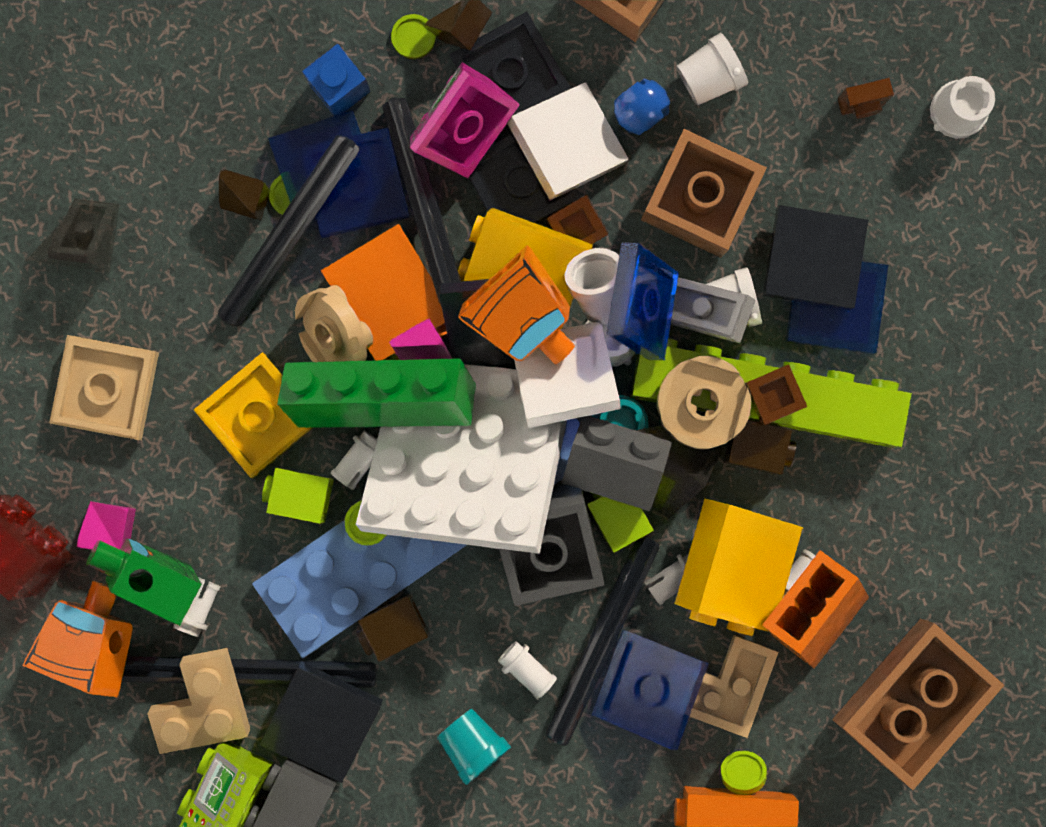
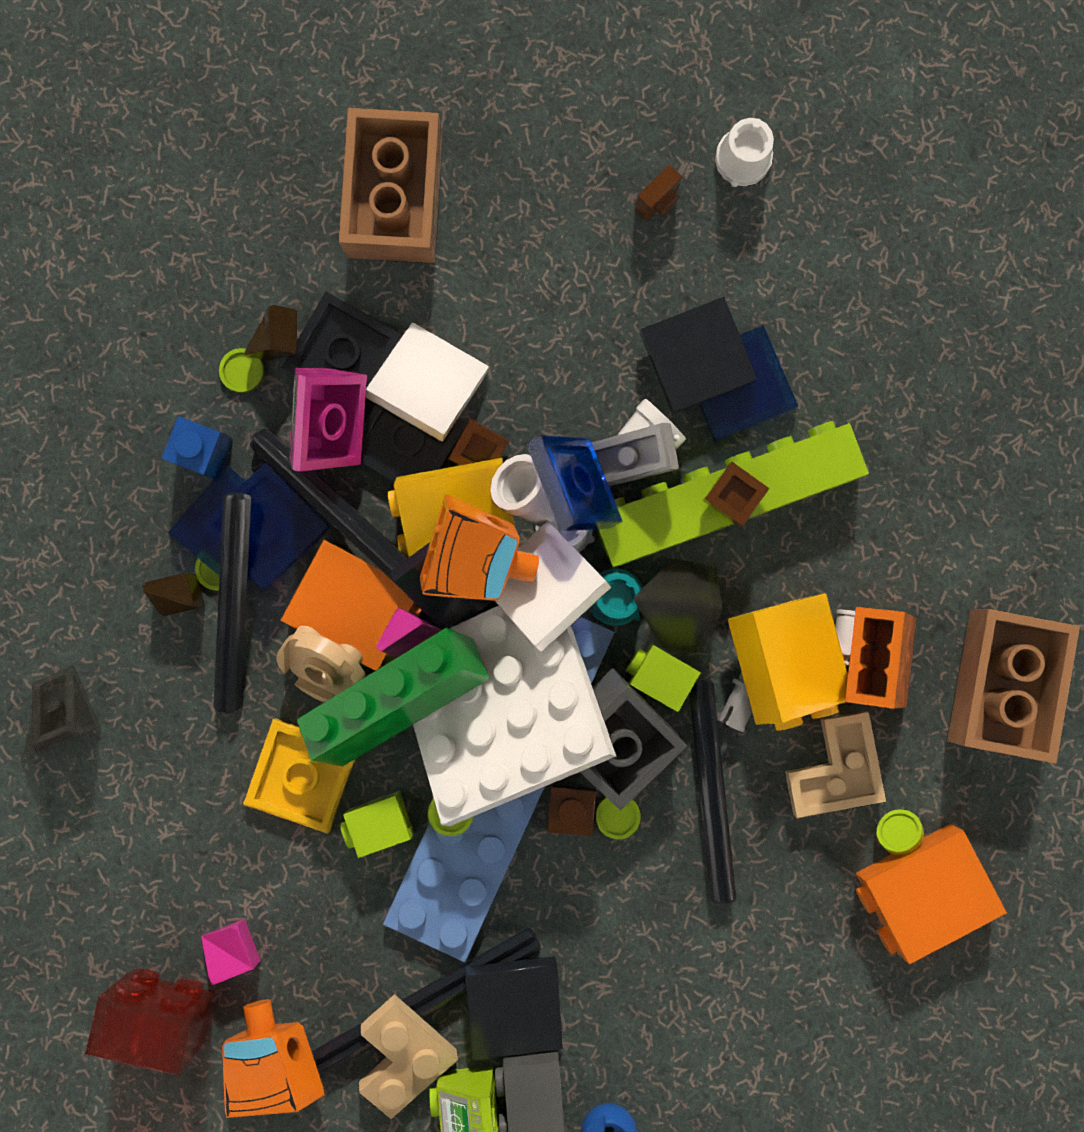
camera: 25 degrees left, 0 degrees up
tan plate [49,335,159,440] -> none
green torso [86,538,202,626] -> none
white pin [173,577,221,637] -> none
white pin [331,430,377,490] -> none
dark brown brick [356,593,430,662] -> none
teal piece [437,709,512,785] -> none
white pin [498,641,557,699] -> none
dark grey brick [561,416,672,511] -> none
clear blue tile [592,630,709,750] -> none
blue piece [614,79,670,135] -> none
medium nougat brick [641,129,767,258] -> none
tan plate [657,356,751,449] -> none
white piece [676,33,749,105] -> none
dark brown brick [723,420,796,475] -> none
none -> reddish brown plate [547,785,596,836]
none -> lime piece [596,797,641,839]

